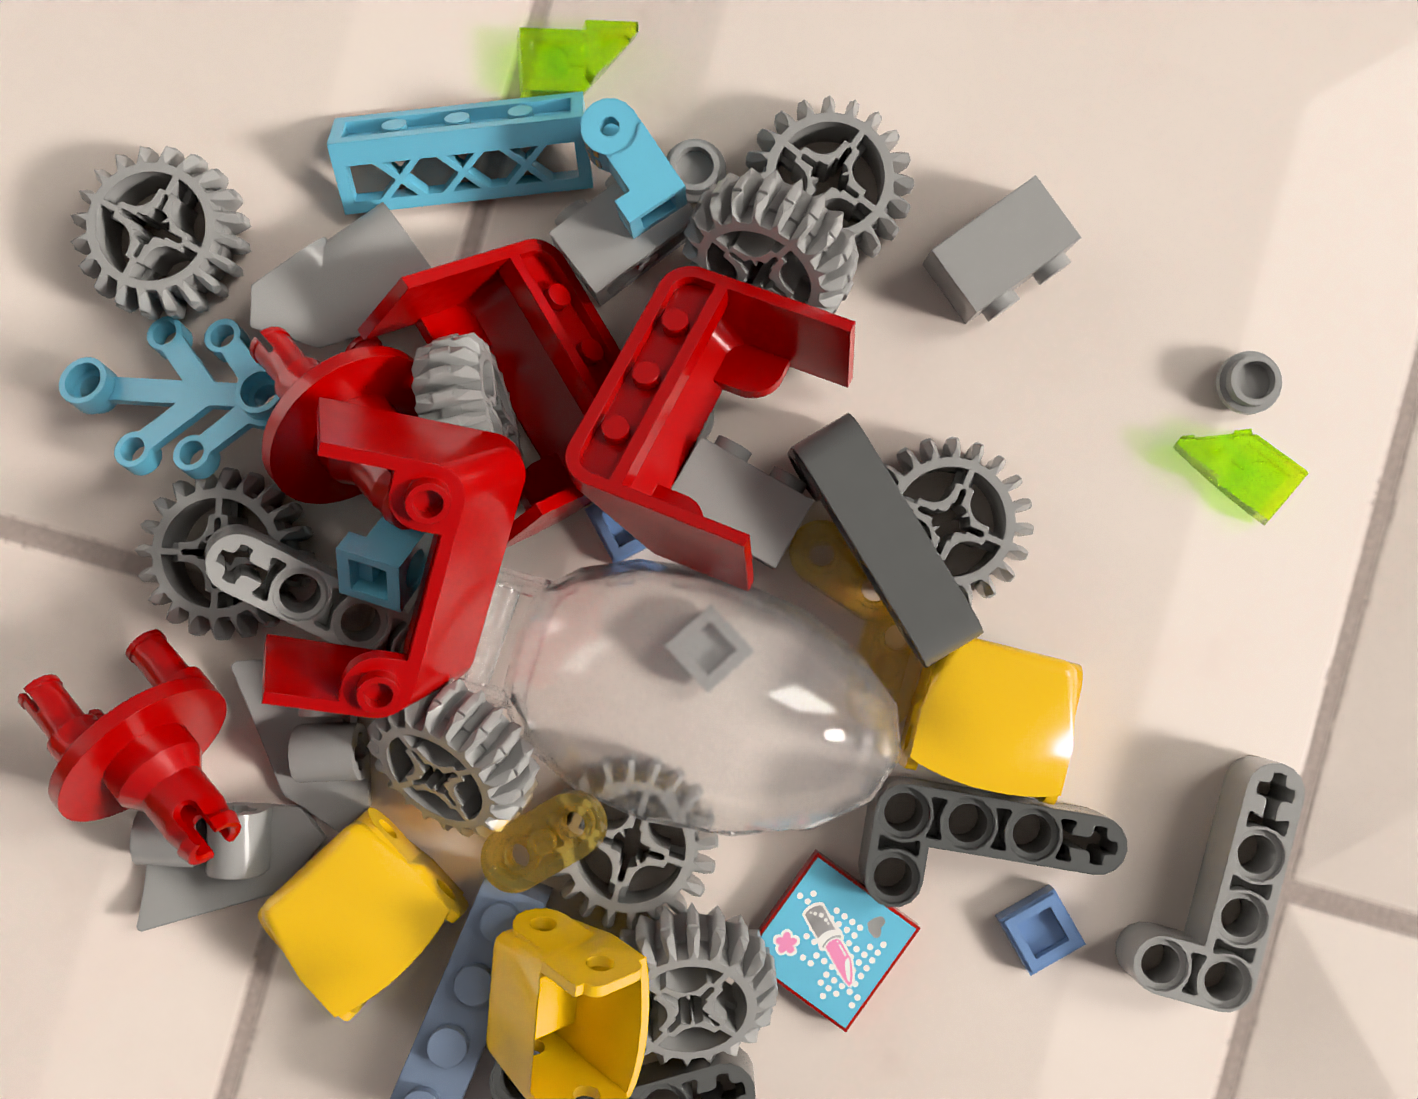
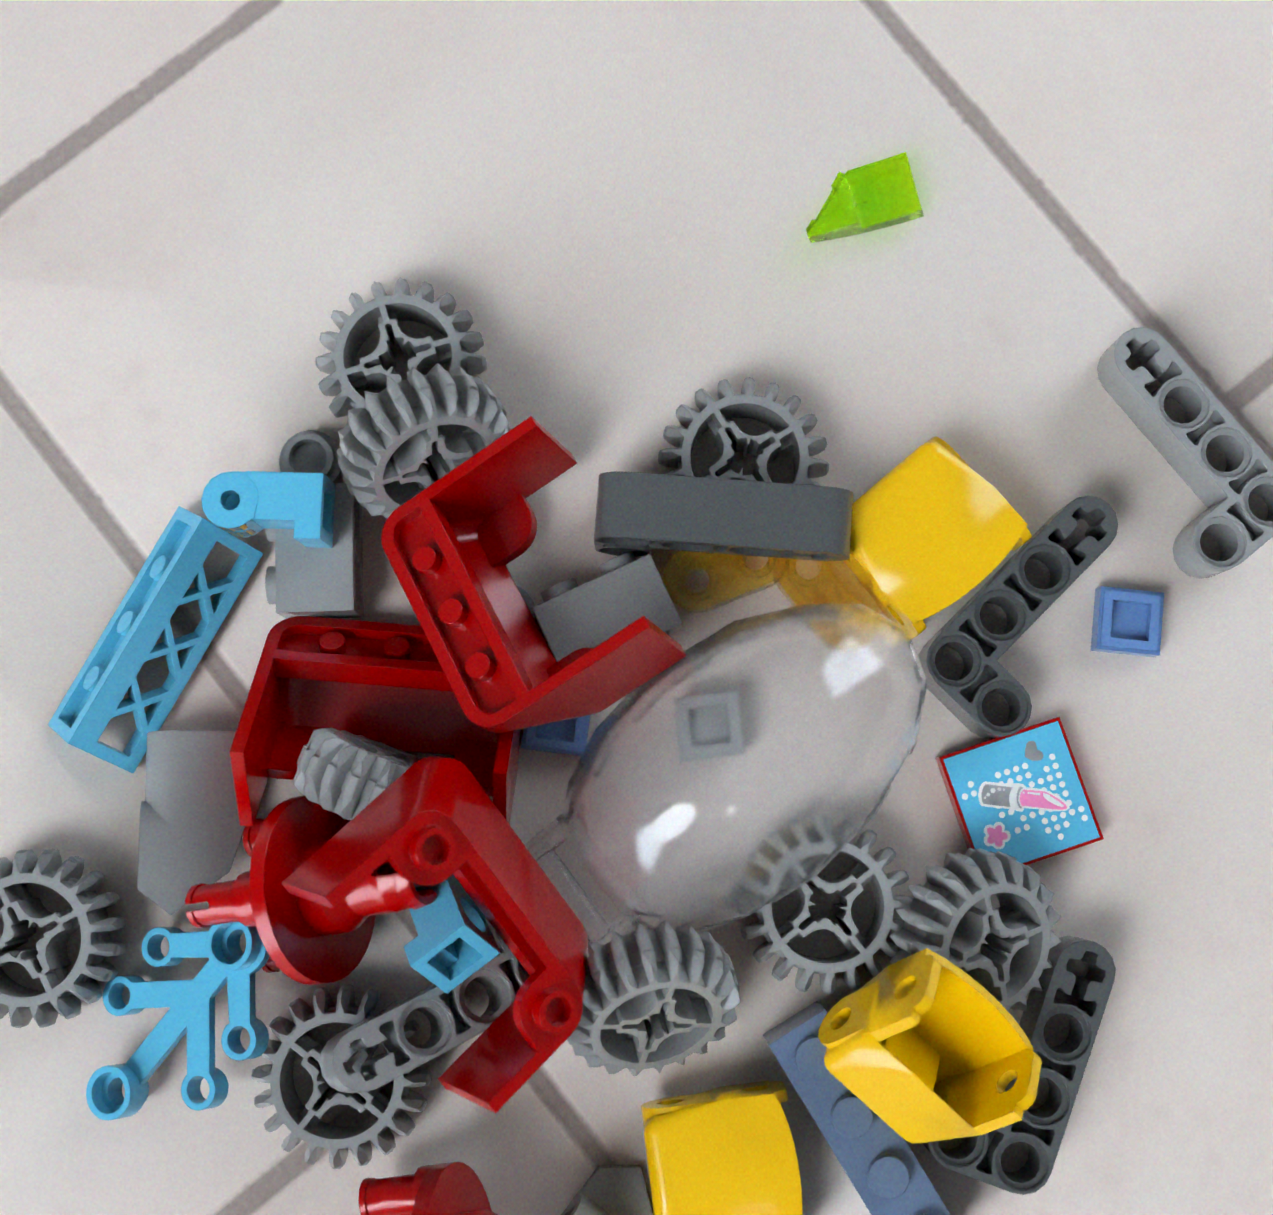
camera: 55 degrees left, 5 degrees down
light grey panel [231,659,372,832] -> none
clear yellow plate [480,790,608,893] -> none
clear neon green slope [517,20,639,98] -> none
light grey brick [922,175,1082,324] -> none
light grey plate [1216,351,1282,415] -> none

